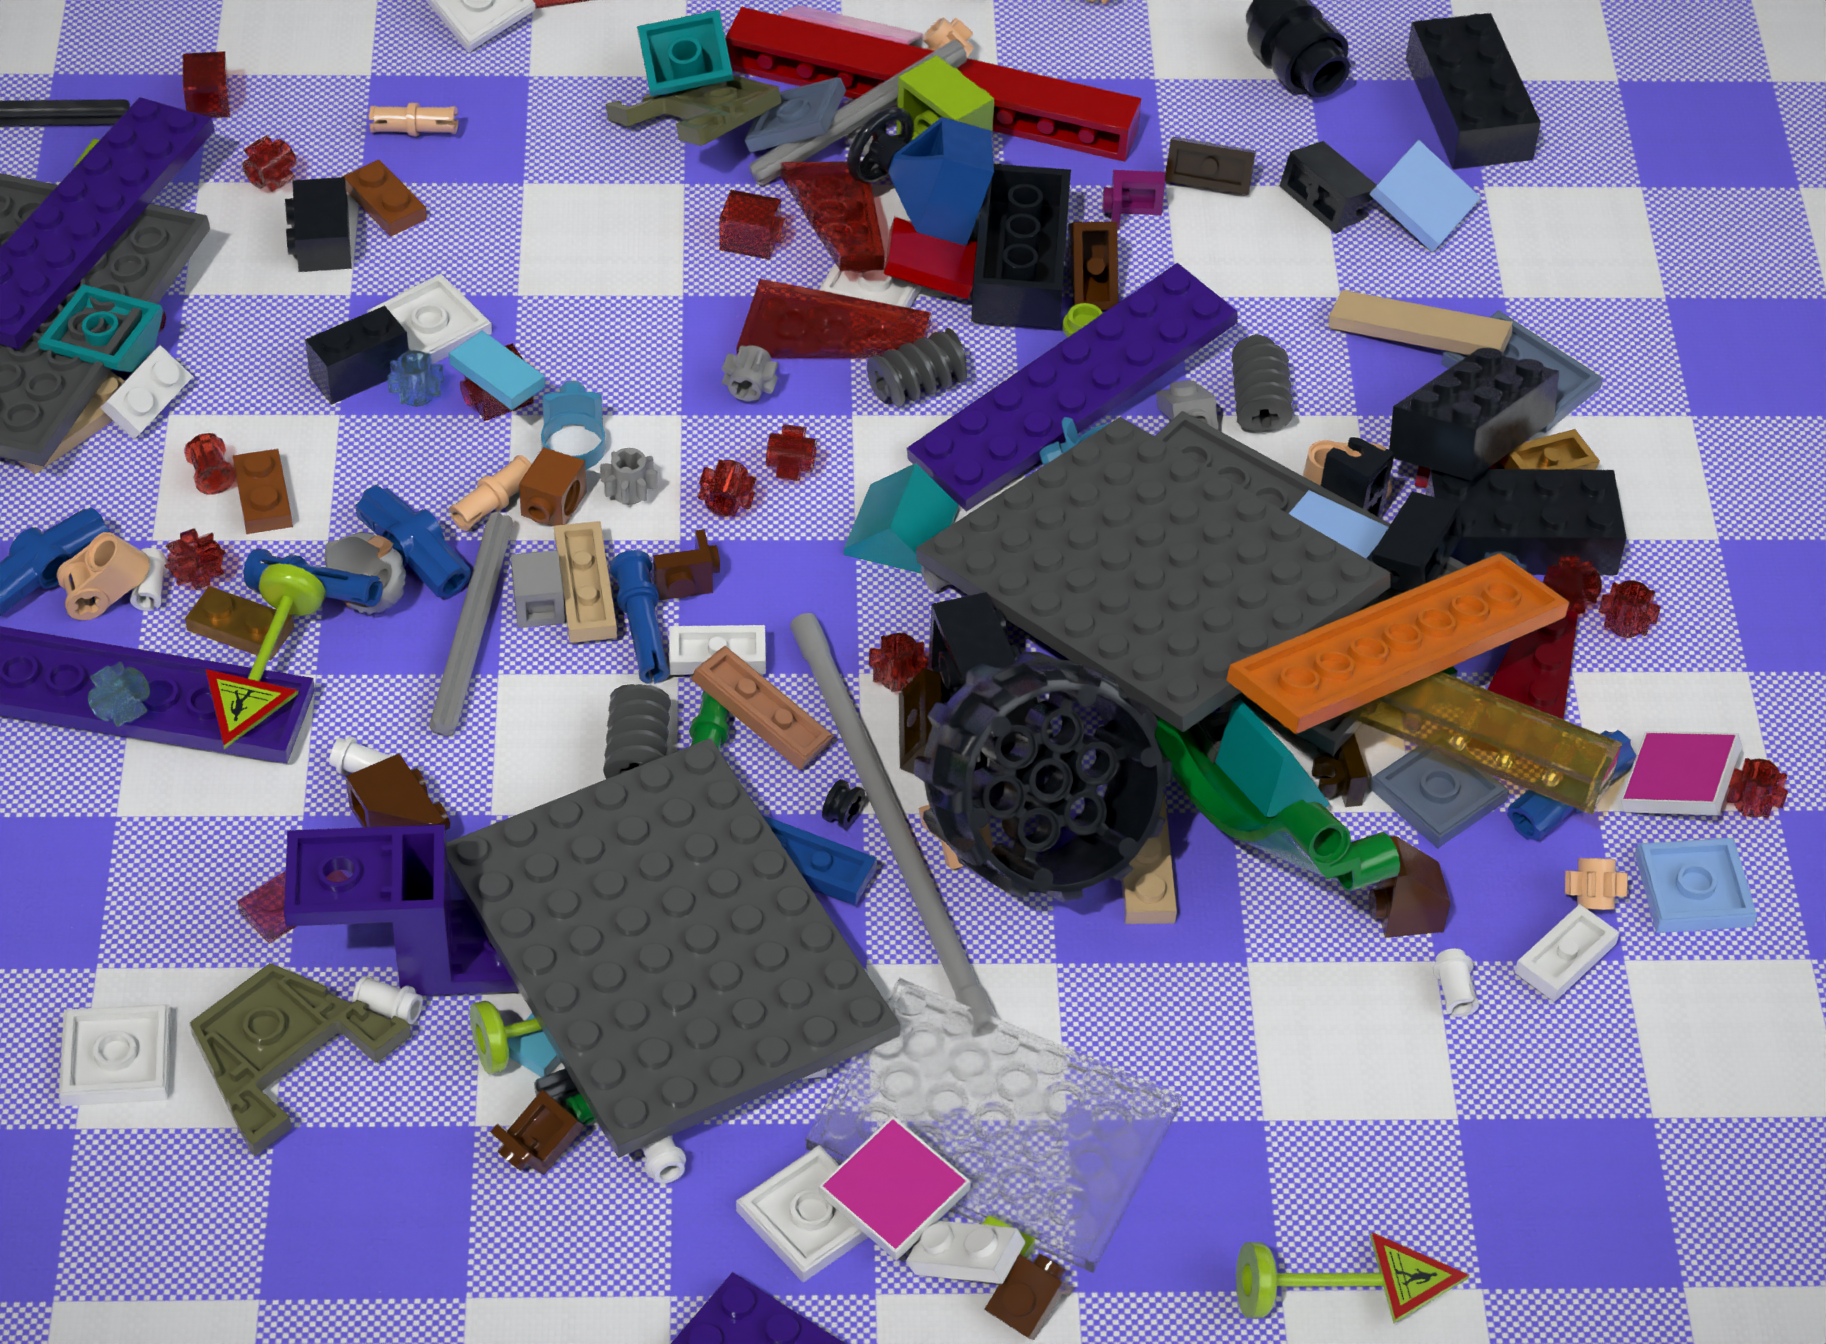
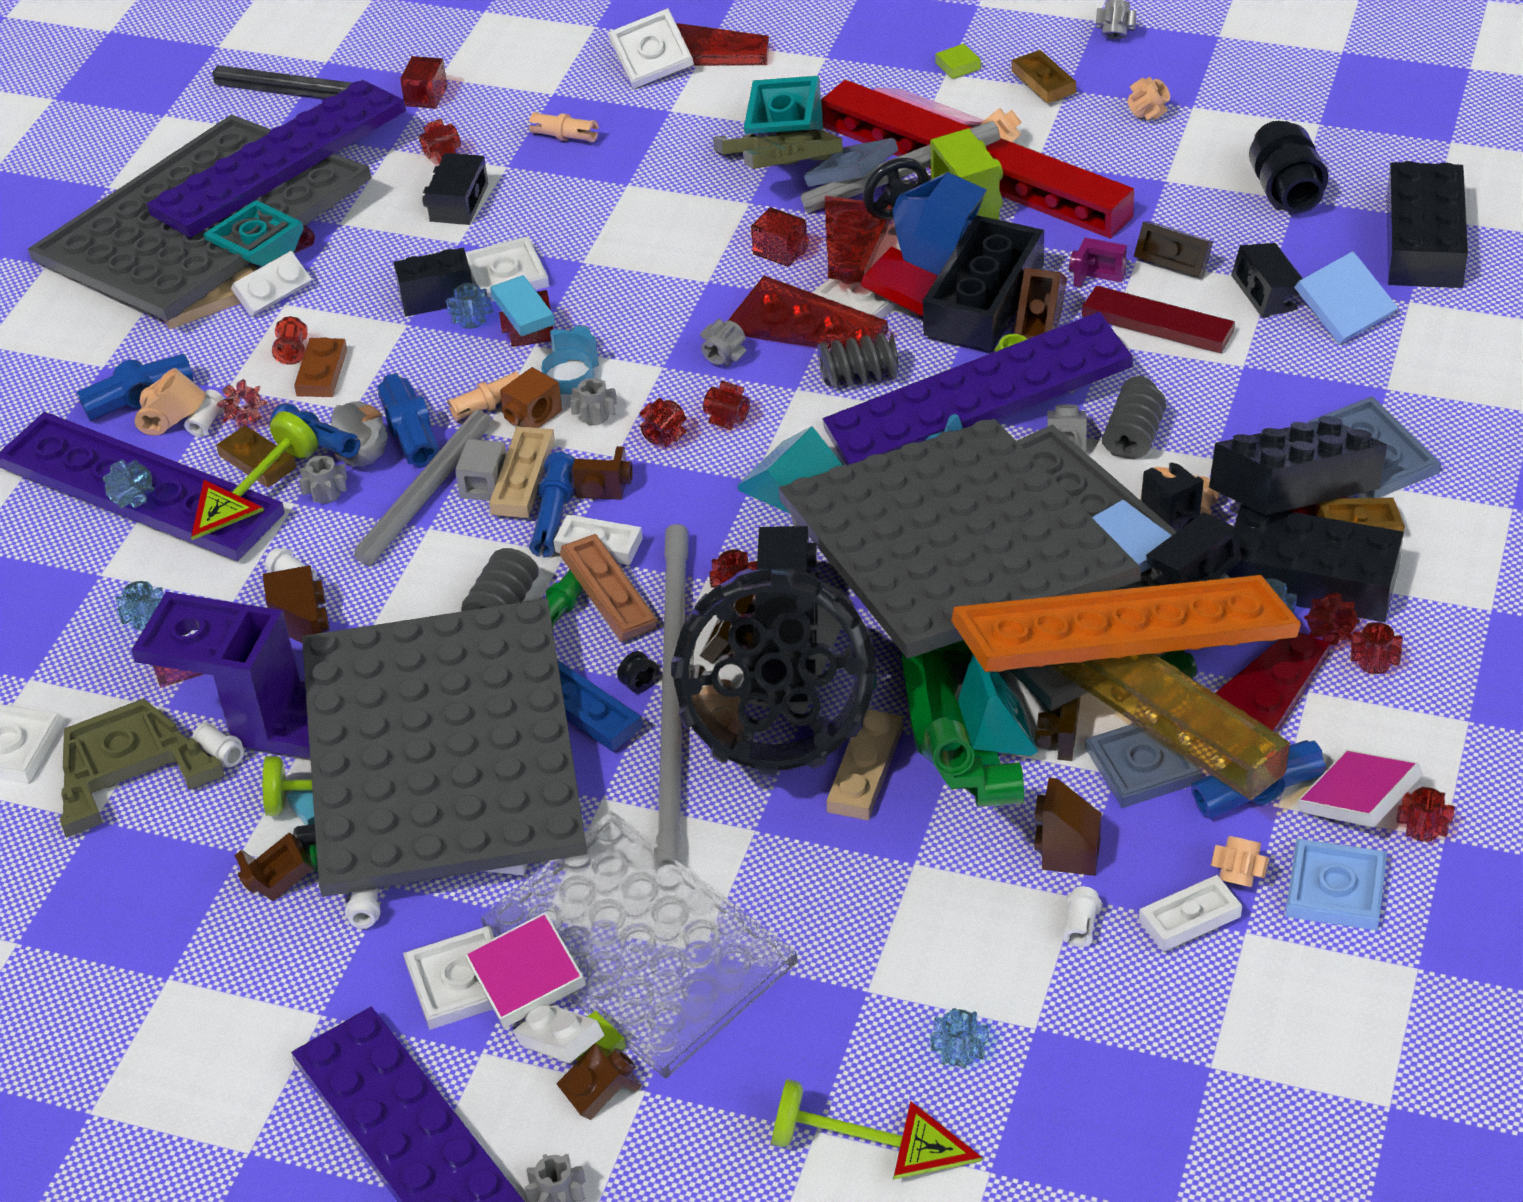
camera: 25 degrees right, 5 degrees down
dark orange plate [342,159,427,237] -> none
tan tile [1329,290,1512,355] -> none
none -> clear light blue gear [116,581,164,630]
none -> light grey gear [299,456,348,504]
none -> clear light blue gear [930,1008,989,1069]
none -> dark red tile [1082,285,1235,353]

